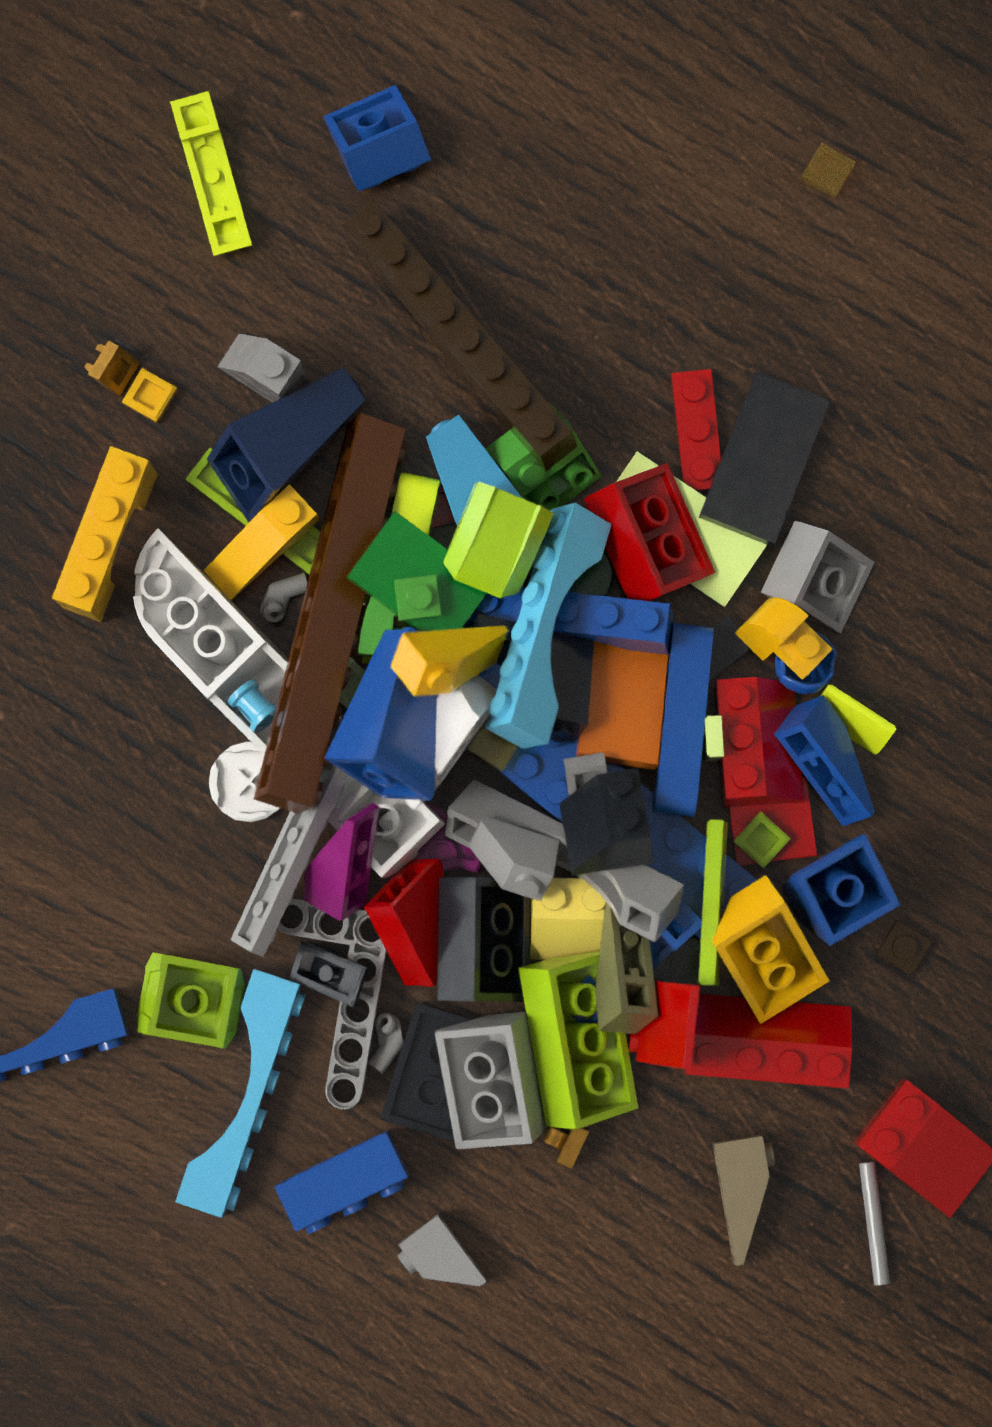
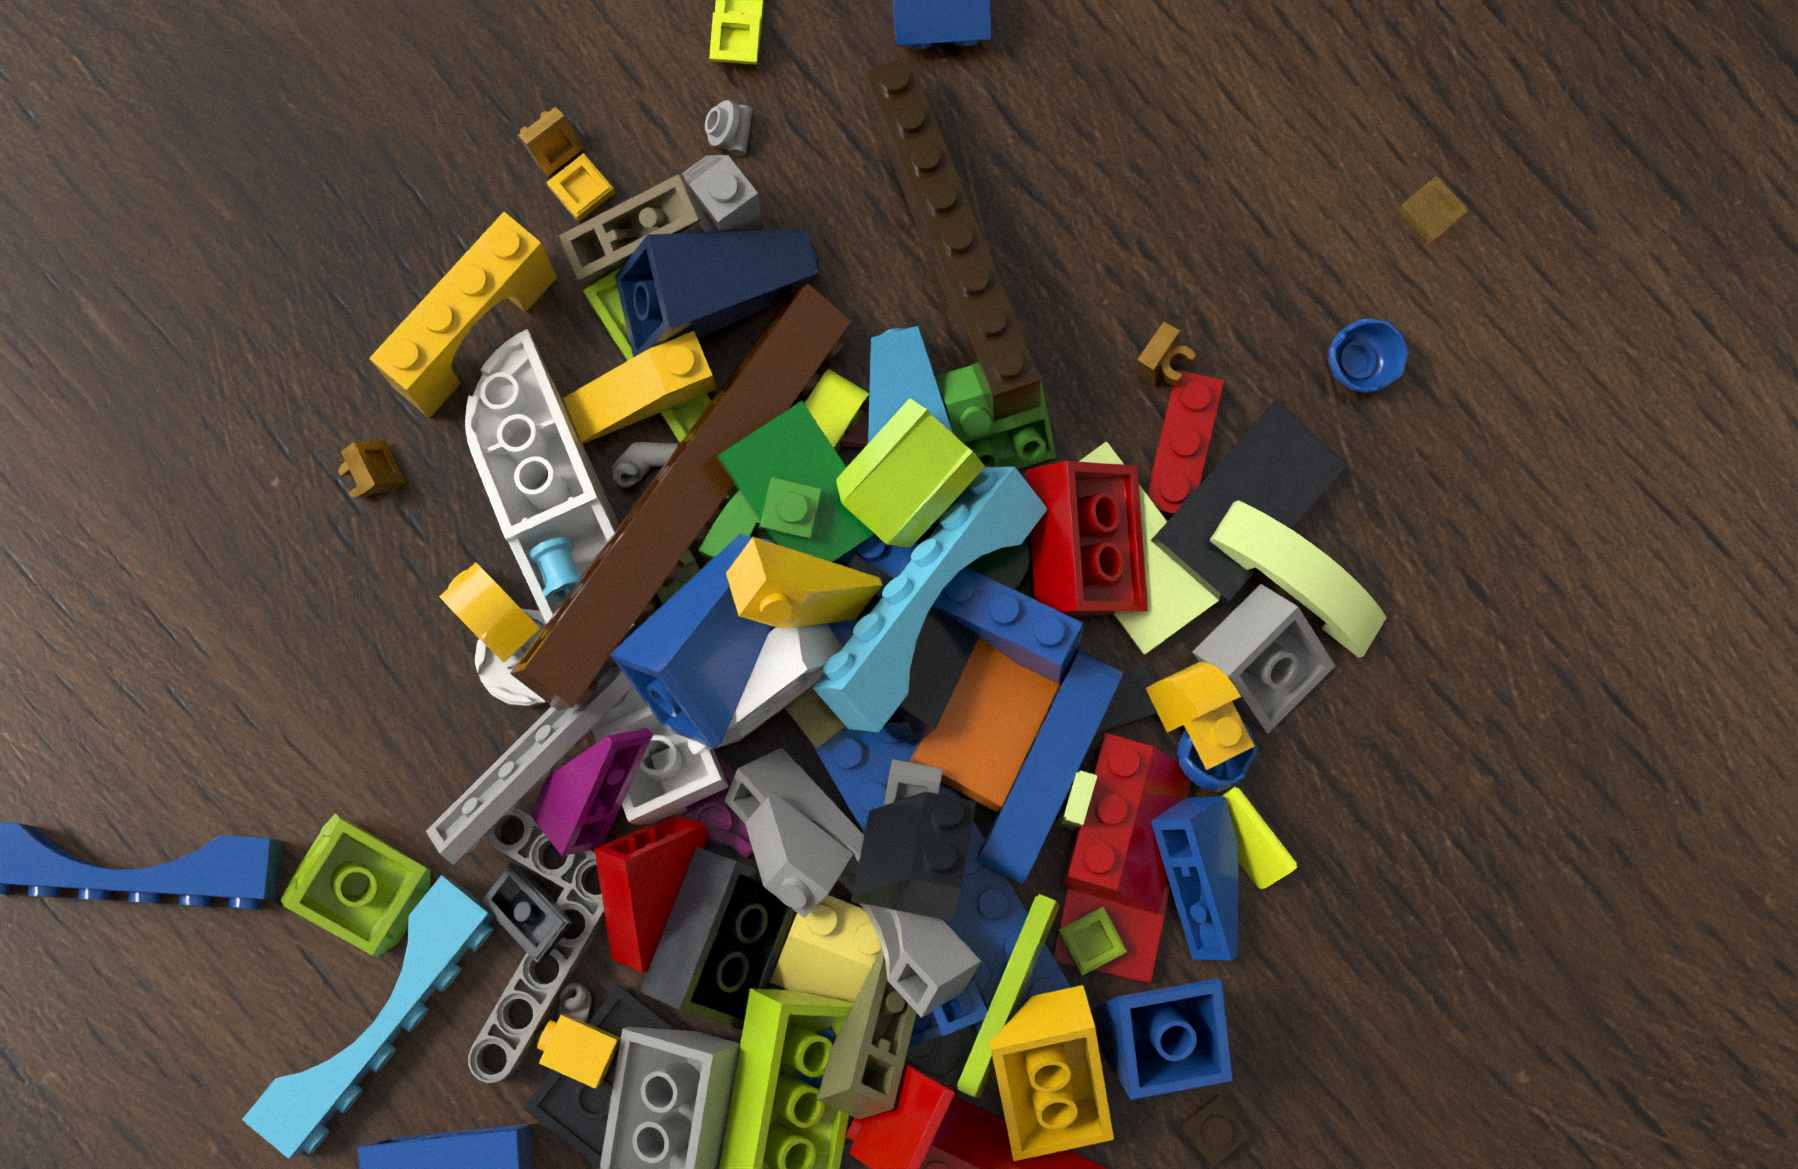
camera: 15 degrees right, 5 degrees down
none -> pearl gold tile [338,440,406,498]
none -> yellow brick [439,563,540,663]
none -> yellow brick [537,1014,621,1089]
none -> dark tan slope [559,174,703,280]
none -> light grey plate [705,100,753,156]
none -> pearl gold tile [1137,321,1196,386]
none -> yellowish green slope [1209,500,1387,658]
none -> blue hair [1327,318,1409,394]

